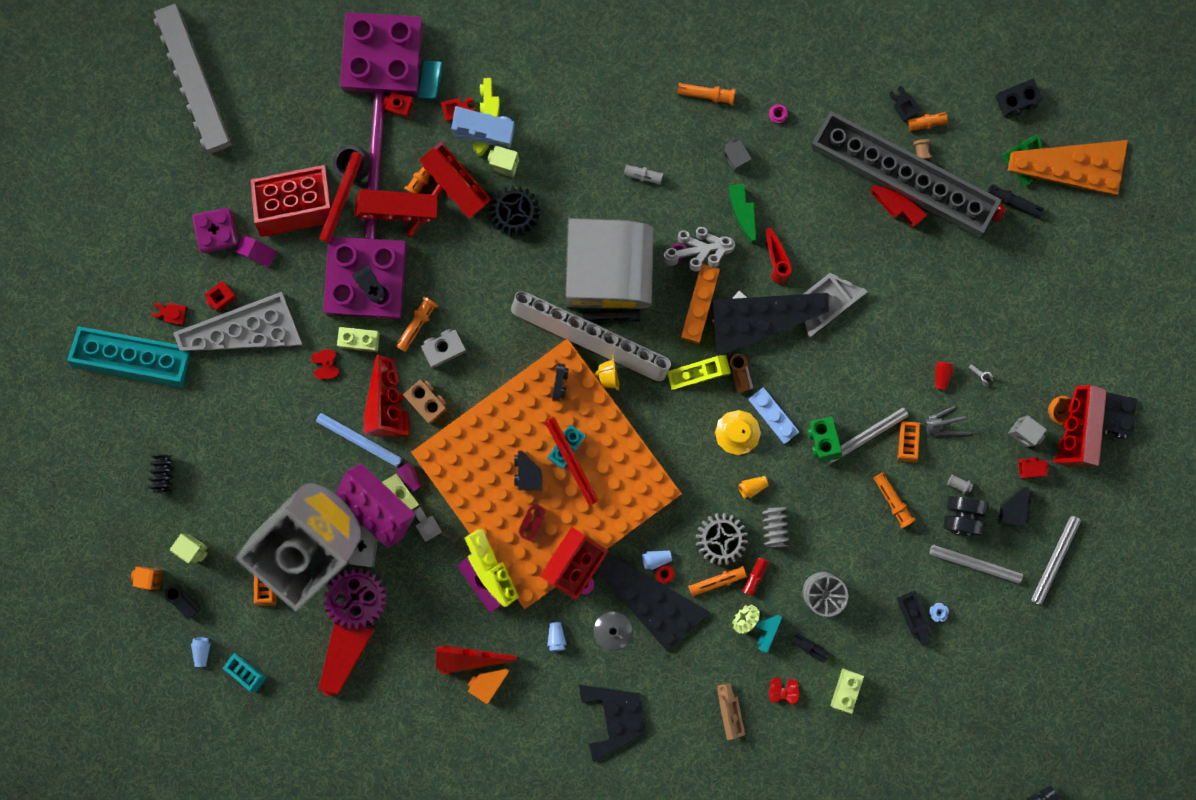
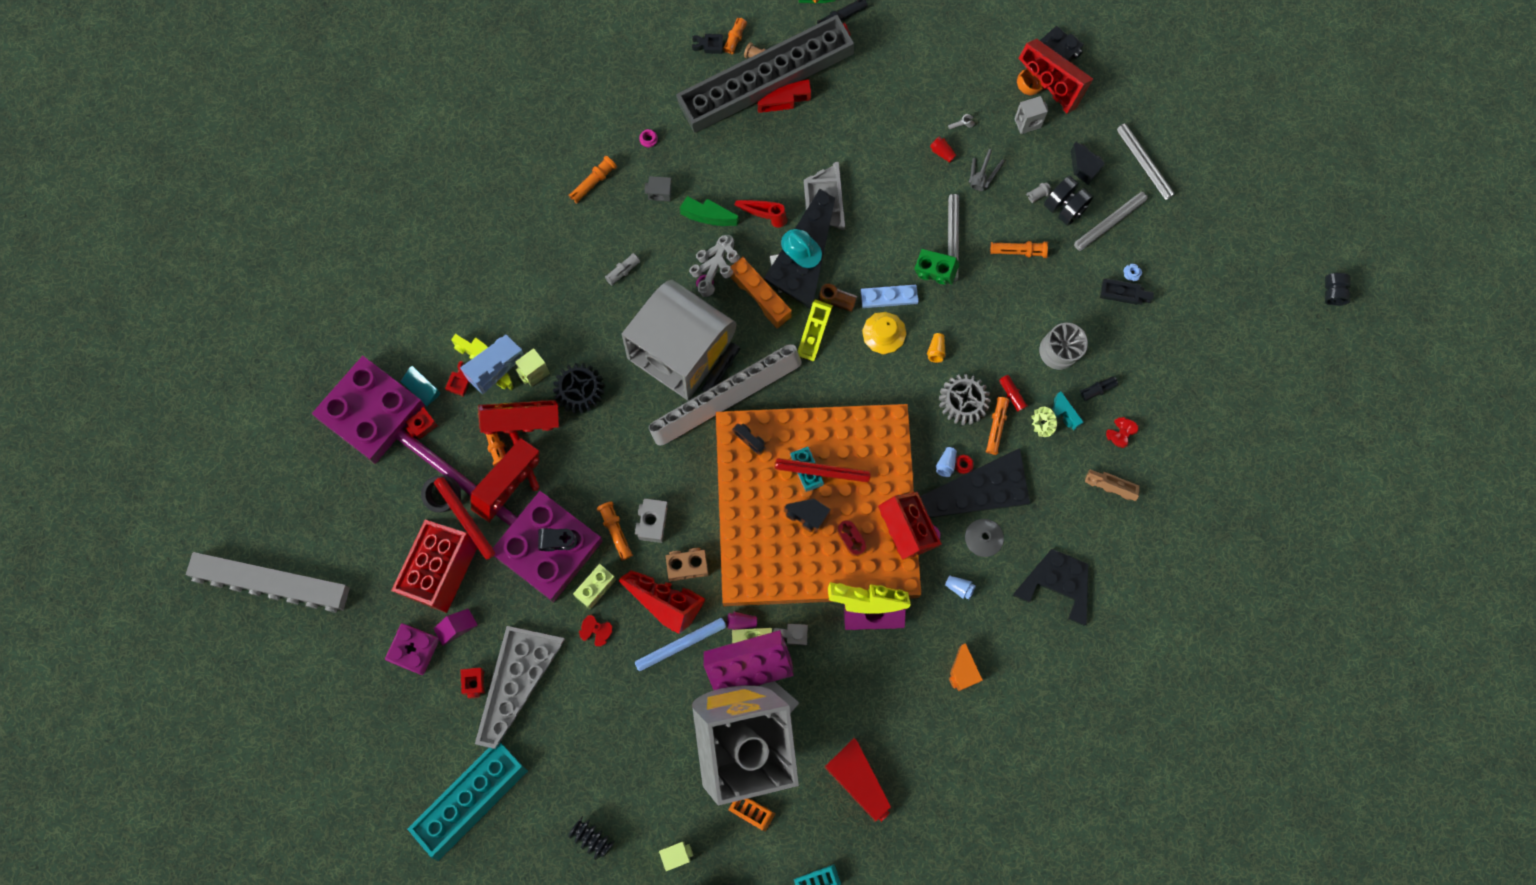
camera: 60 degrees left, 10 degrees down
red plate [151,303,187,325] -> none
magenta gear [323,568,387,631] -> none
red wedge [435,645,517,675] -> none
yellow piece [595,353,619,391] -> none
light grey piece [762,507,789,547] -> none
yellowish green brick [830,668,864,714] -> none
orange slope [897,421,920,463] -> none
red brick [1018,457,1049,478] -> none
none -> teal piece [781,229,822,268]

